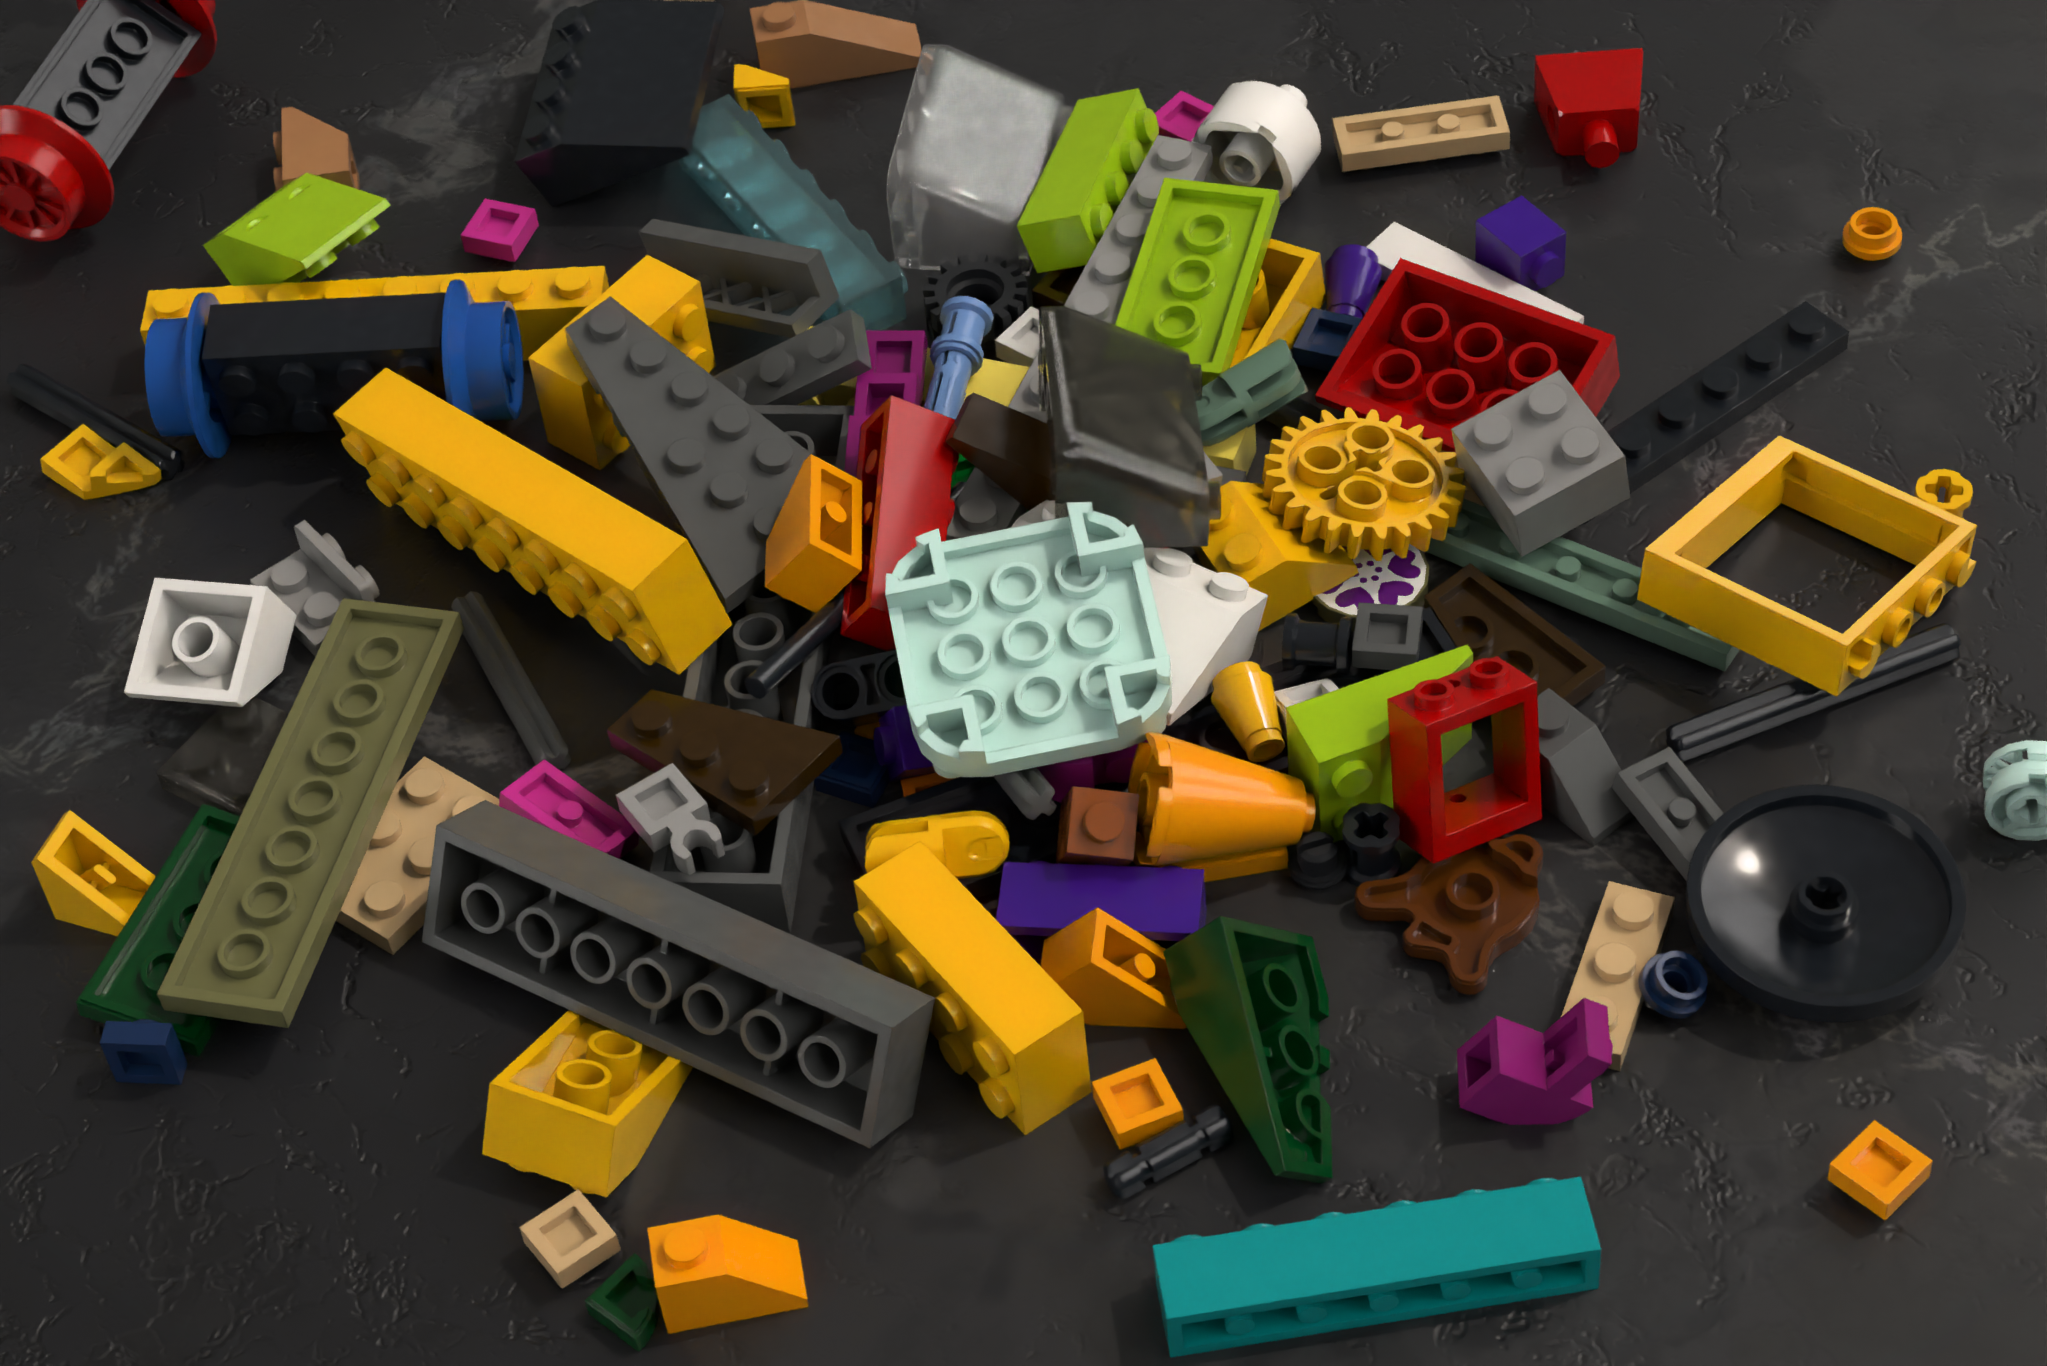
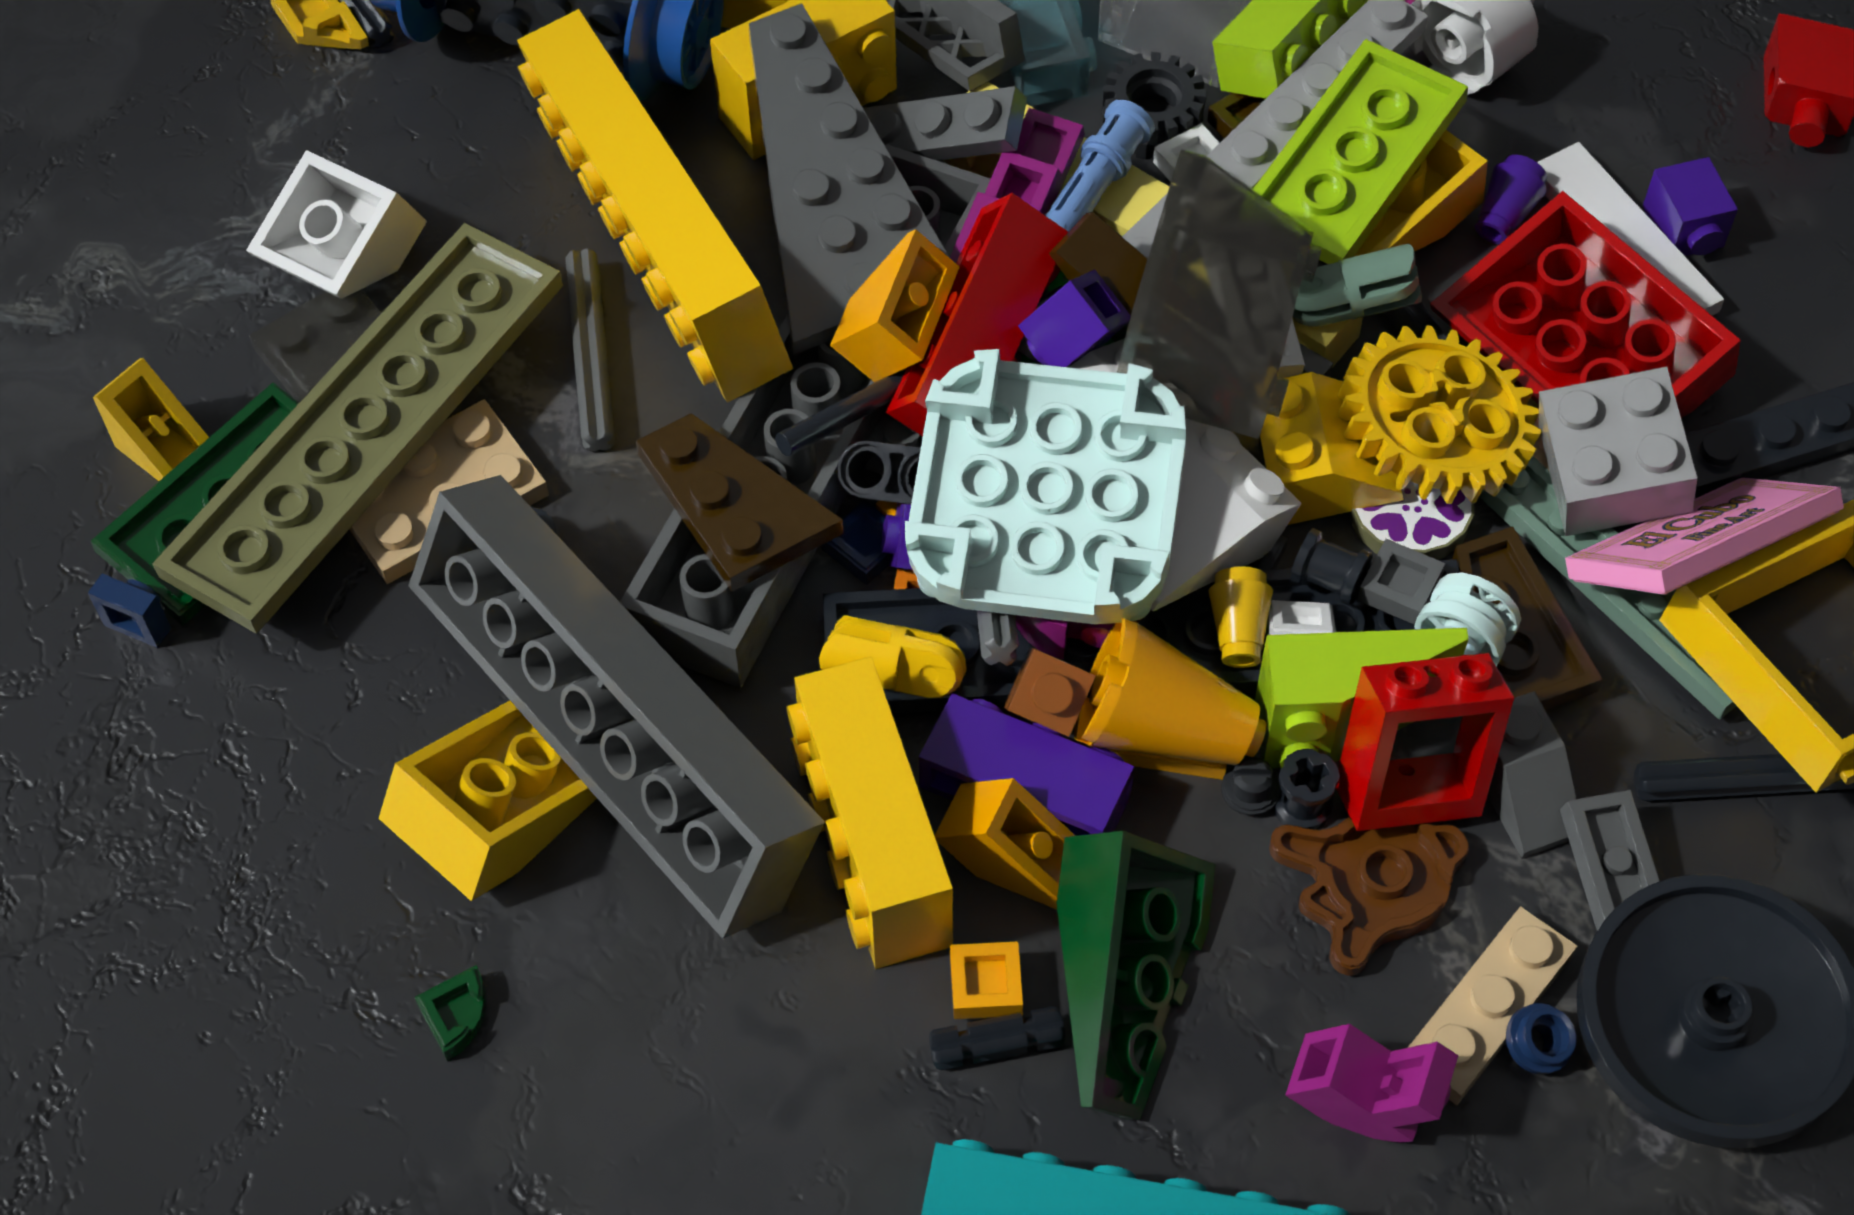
camera: 15 degrees right, 10 degrees up
light grey bracket [250,520,380,657] -> none
dark pink plate [499,759,639,859] -> none
tan plate [519,1189,621,1289] -> none
light grey plate [616,763,725,875] -> none
light orange slope [647,1214,809,1334] -> none
dark blue plate [1293,308,1363,372] -> none
tan plate [1332,95,1510,172] -> none
none -> dark purple brick [1018,270,1133,367]
none -> light aqua wheel [1414,573,1522,666]
none -> bright pink tile [1565,478,1844,594]

